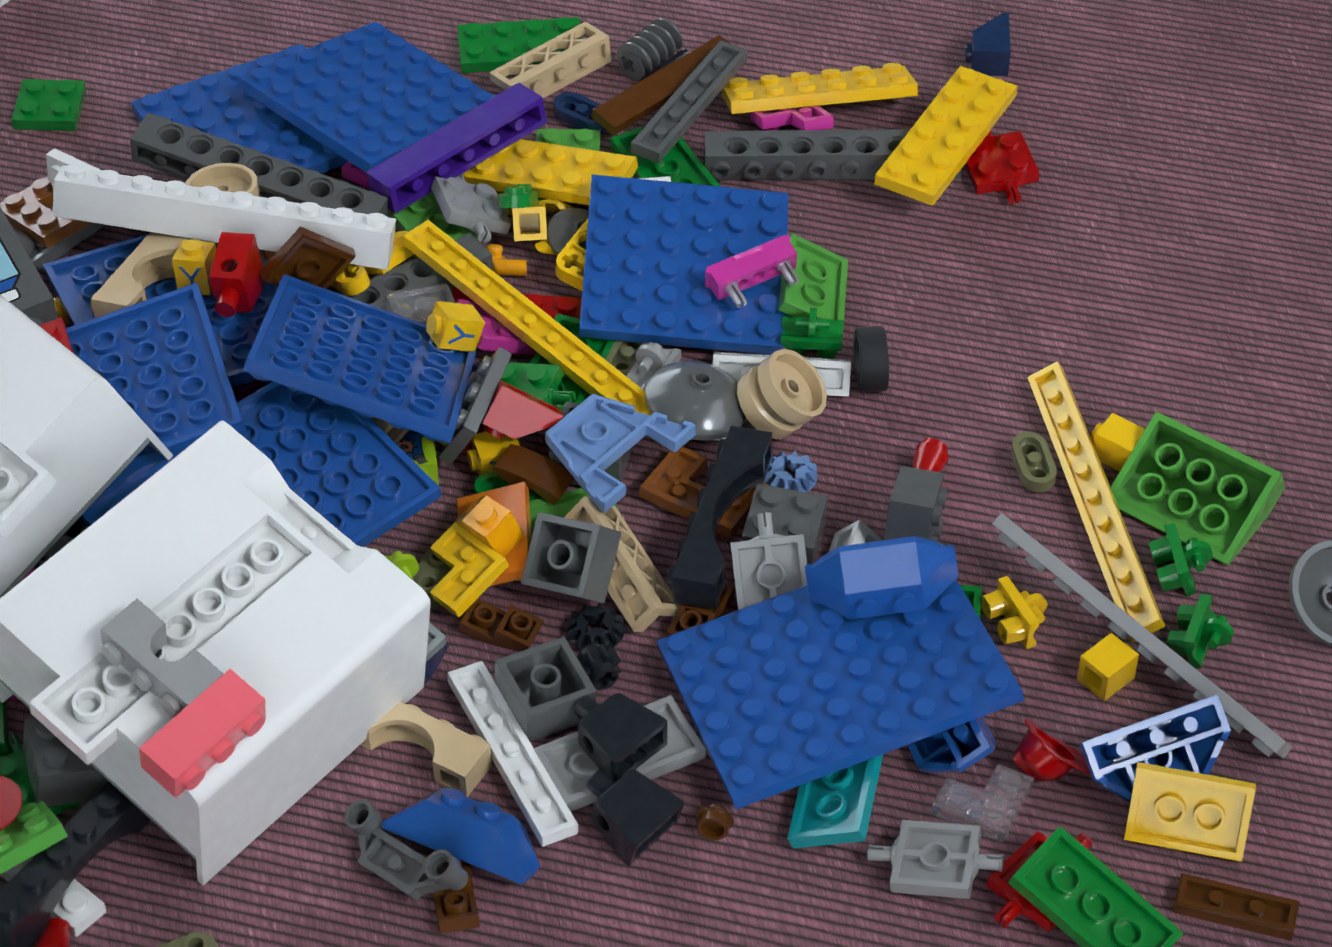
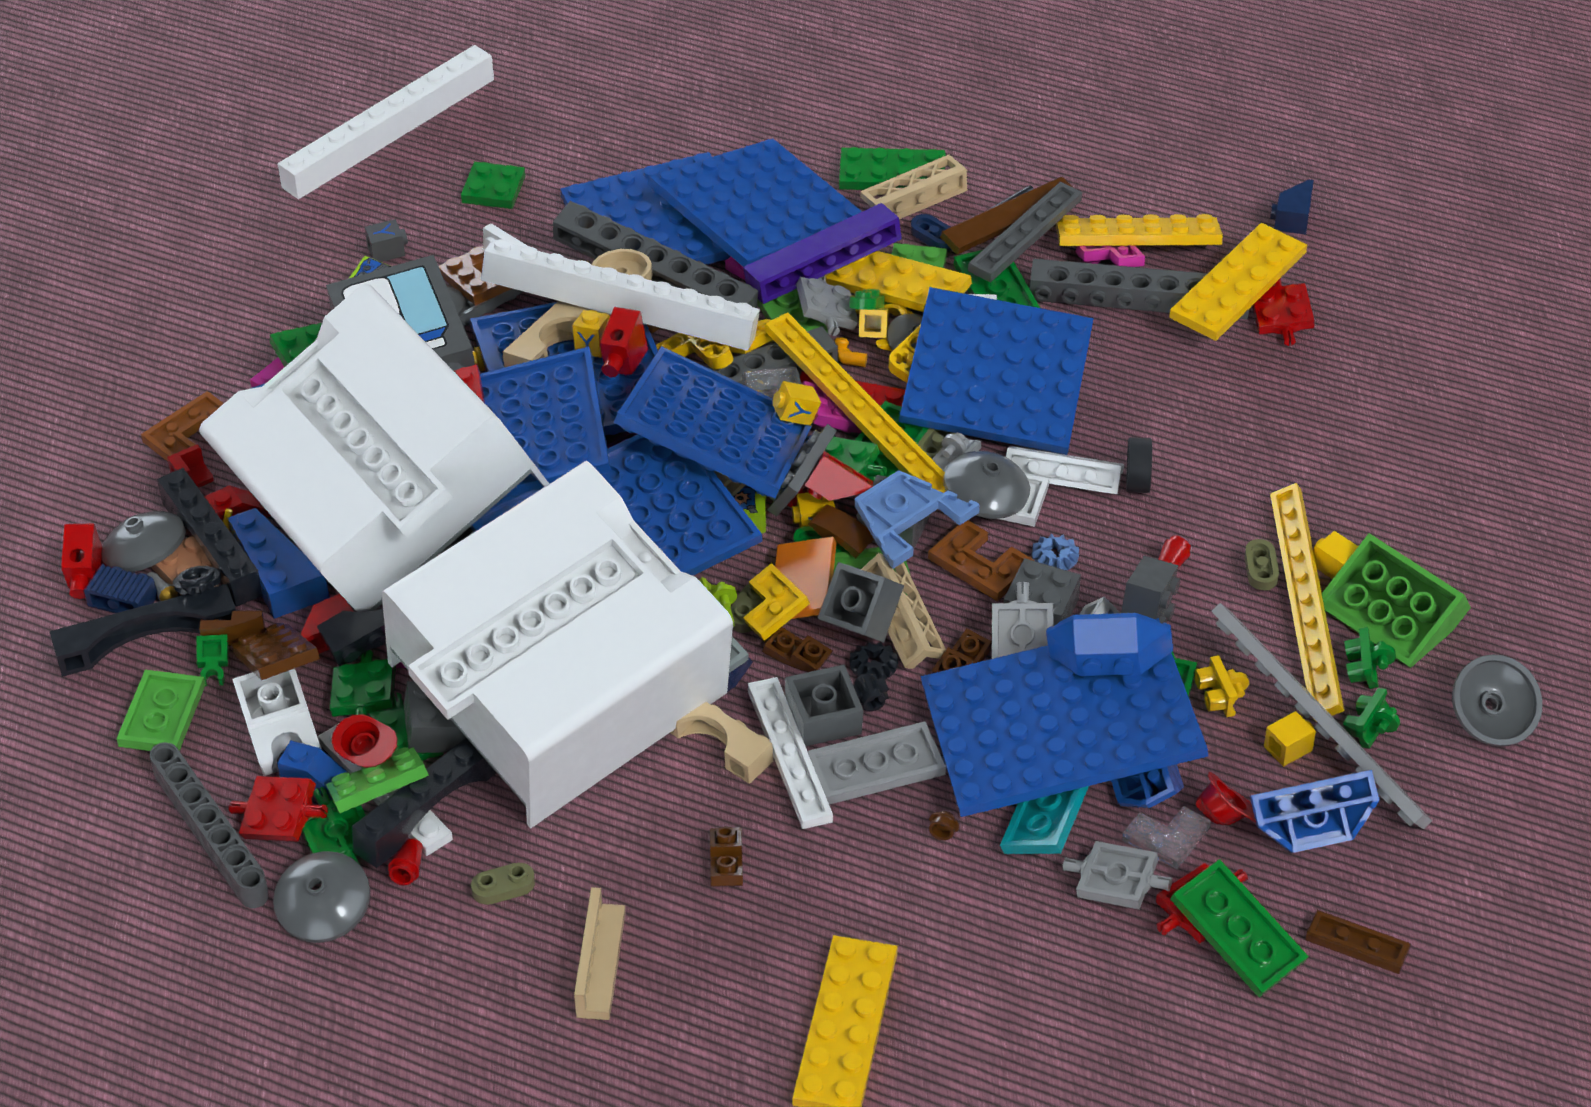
camera: 10 degrees right, 0 degrees up
light grey arch [101,599,224,717] -> none
coral brick [139,669,266,798] -> none
reddish brown plate [259,226,356,289] -> none
dark grey plate [345,800,468,901] -> none
blue wedge [382,788,540,884] -> none
light orange slope [451,495,525,558] -> none
black torso [574,693,668,782] -> none
black torso [586,769,685,866] -> none
dark grey piece [616,18,683,81] -> none
black arch [667,426,773,610] -> none
dark pink piece [705,235,800,308] -> none
tan wheel [737,349,827,440] -> none
bright green plate [778,233,848,326] -> none
green hips [780,308,844,359] -> none
yellow plate [1124,762,1256,862] -> none

